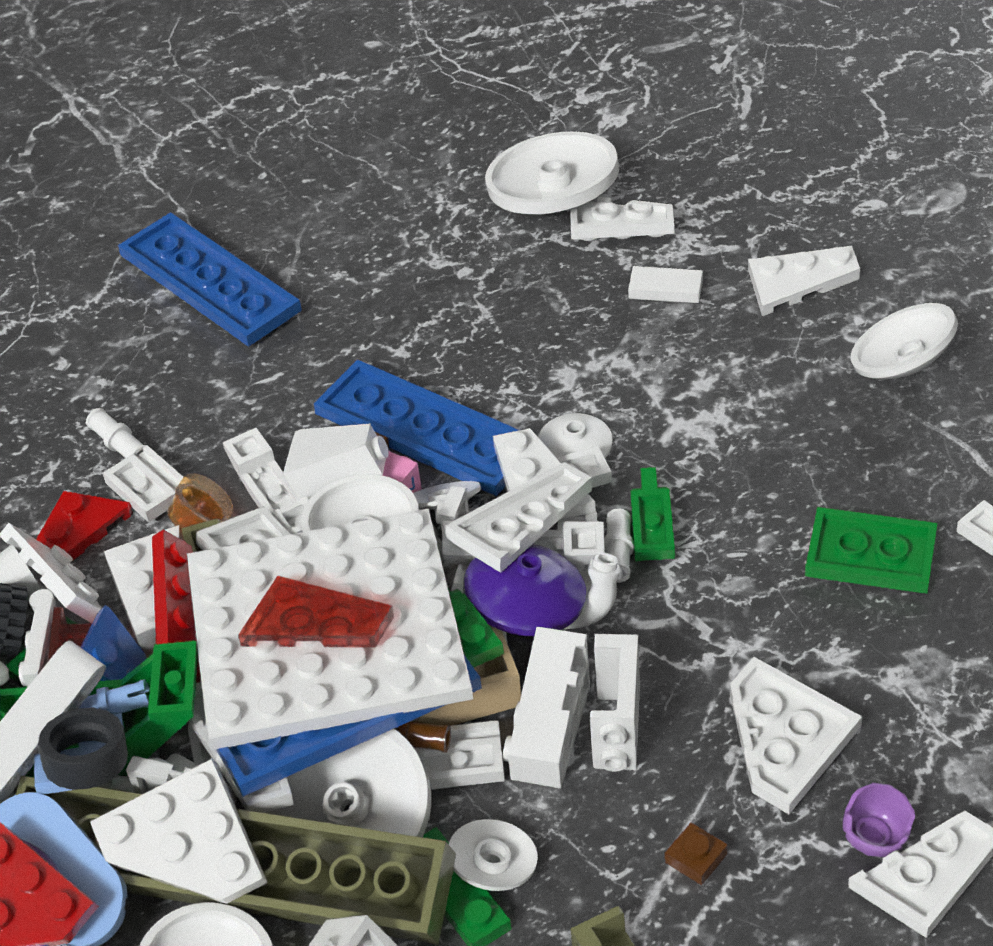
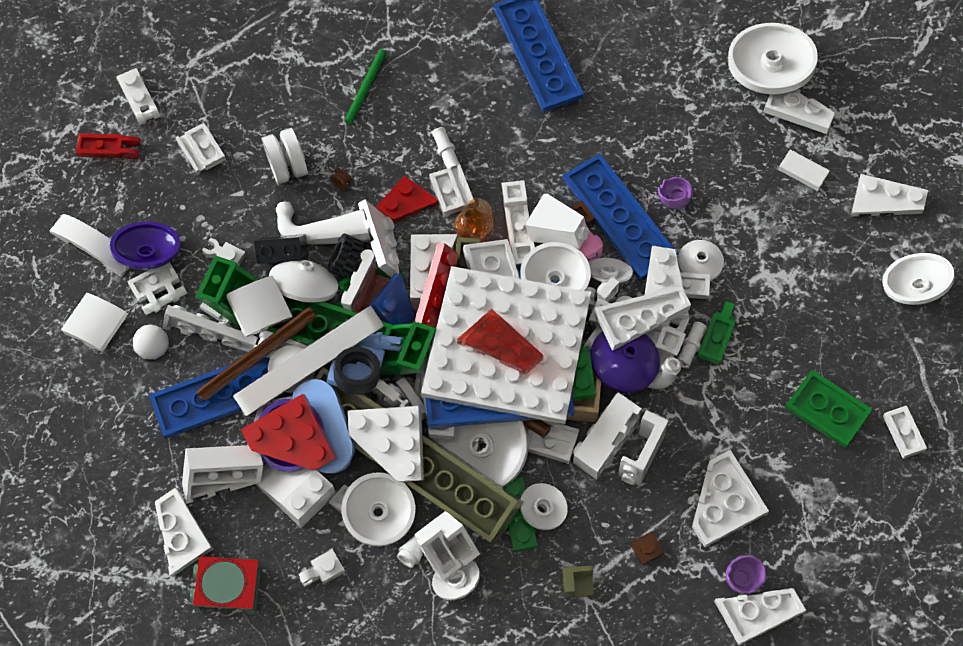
camera: 20 degrees right, 20 degrees up
none -> medium lavender hair [658,177,693,209]

